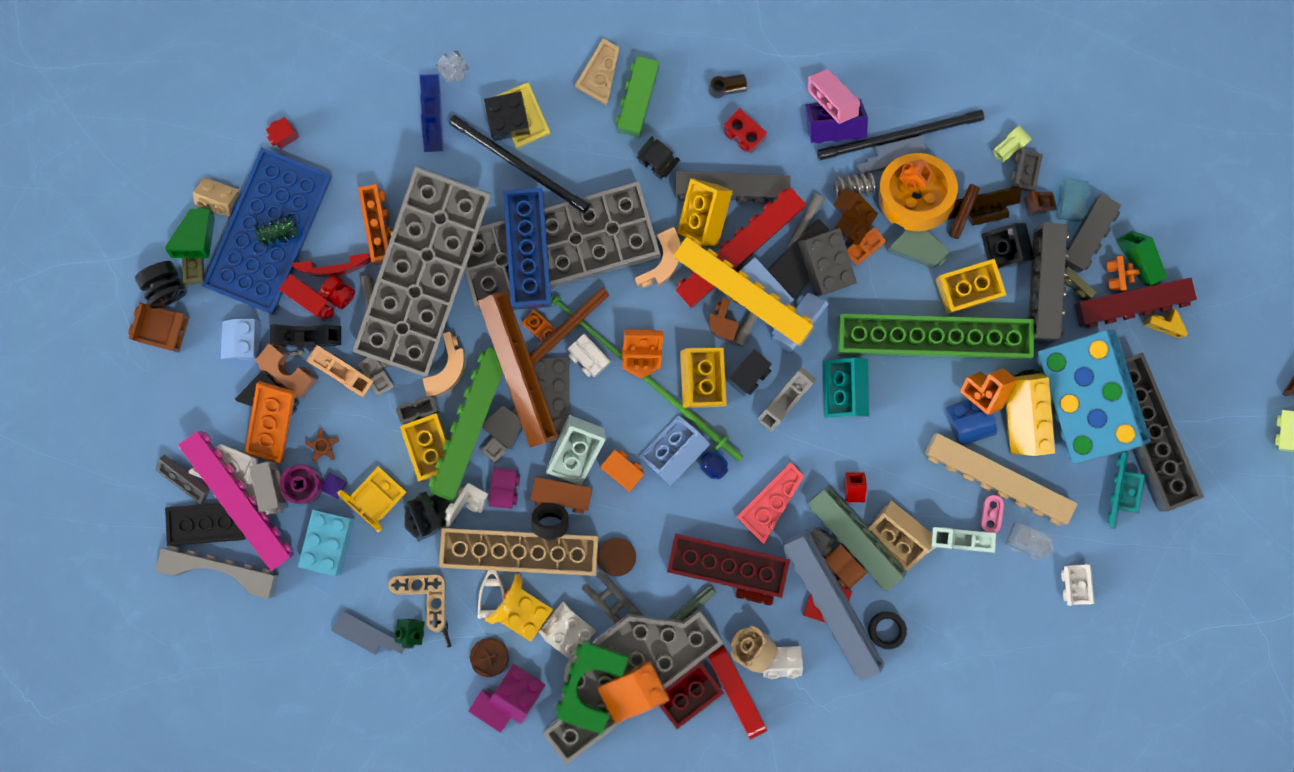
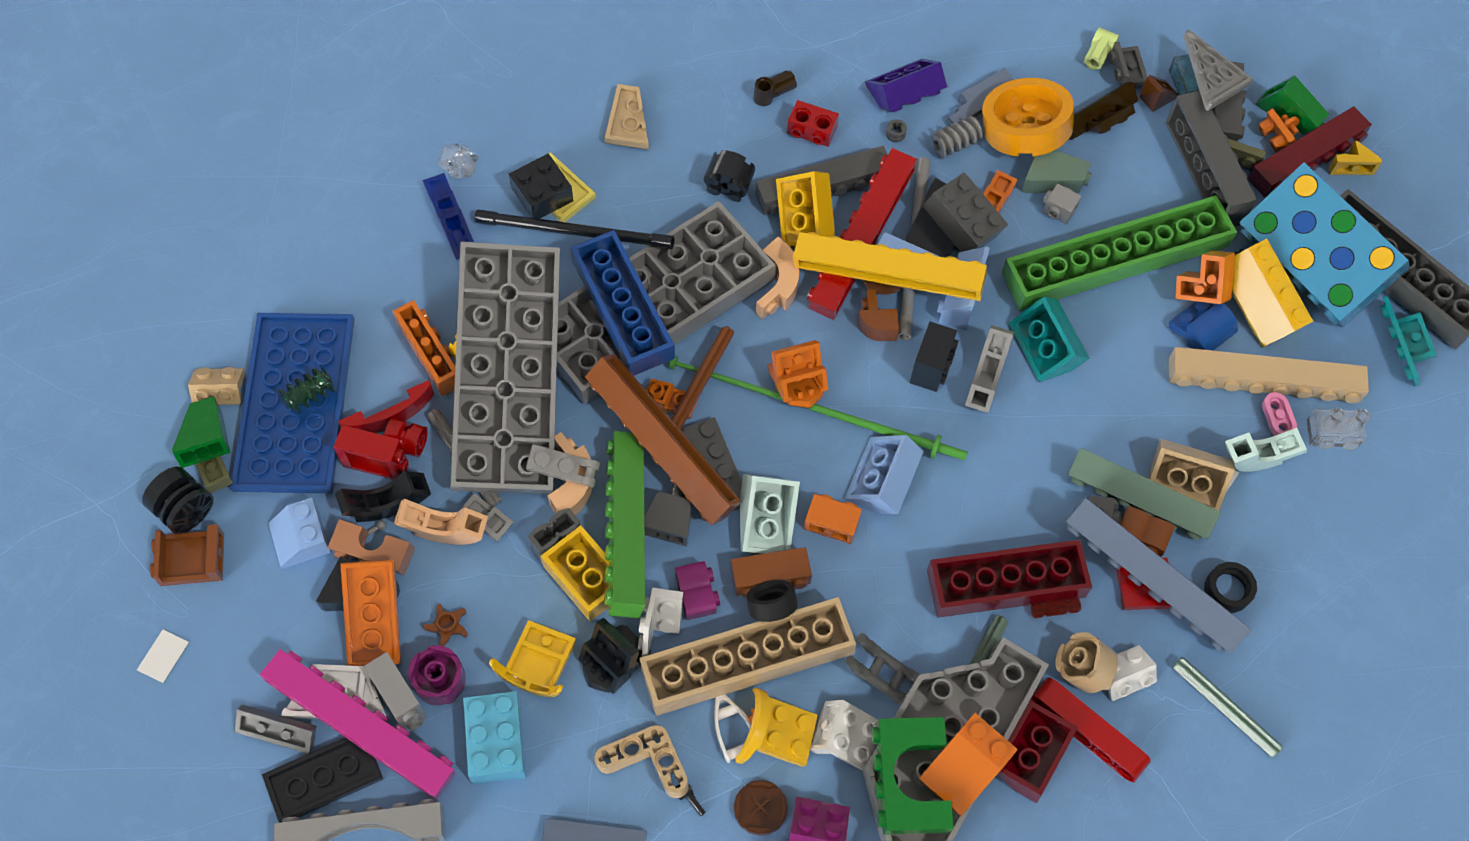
camera: 25 degrees left, 20 degrees down
red brick [265,117,299,149] -> none
dark purple tile [322,473,347,499] -> none
dark green brick [395,619,425,648] -> none
light grey tile [481,437,508,464] -> none
white brick [568,334,611,378] -> none
reddish brown tile [598,538,636,576] -> none
bright green brick [615,56,659,138] -> none
yellow brick [680,348,727,408] -> none
clear blue head [700,451,728,480] -> none
coral wing [736,462,804,544] -> none
bright pink brick [808,69,860,124] -> none
black piece [817,110,984,161] -> none
reddish brown brick [833,189,878,246] -> none
red brick [844,472,867,503] -> none
orange brick [899,160,934,190] -> none
yellow brick [935,259,1007,315] -> none
reddish brown axle [949,184,980,239] -> none
black slope [982,223,1035,269] -> none
white bracket [1061,564,1095,606] -> none
none -> white sticker [137,630,189,683]
none -> light grey plate [525,444,600,488]
none -> dark grey bush [886,119,907,142]
none -> light grey brick [1043,183,1082,224]
none -> axle [1173,657,1283,757]
none -> light grey tile [1183,29,1253,111]

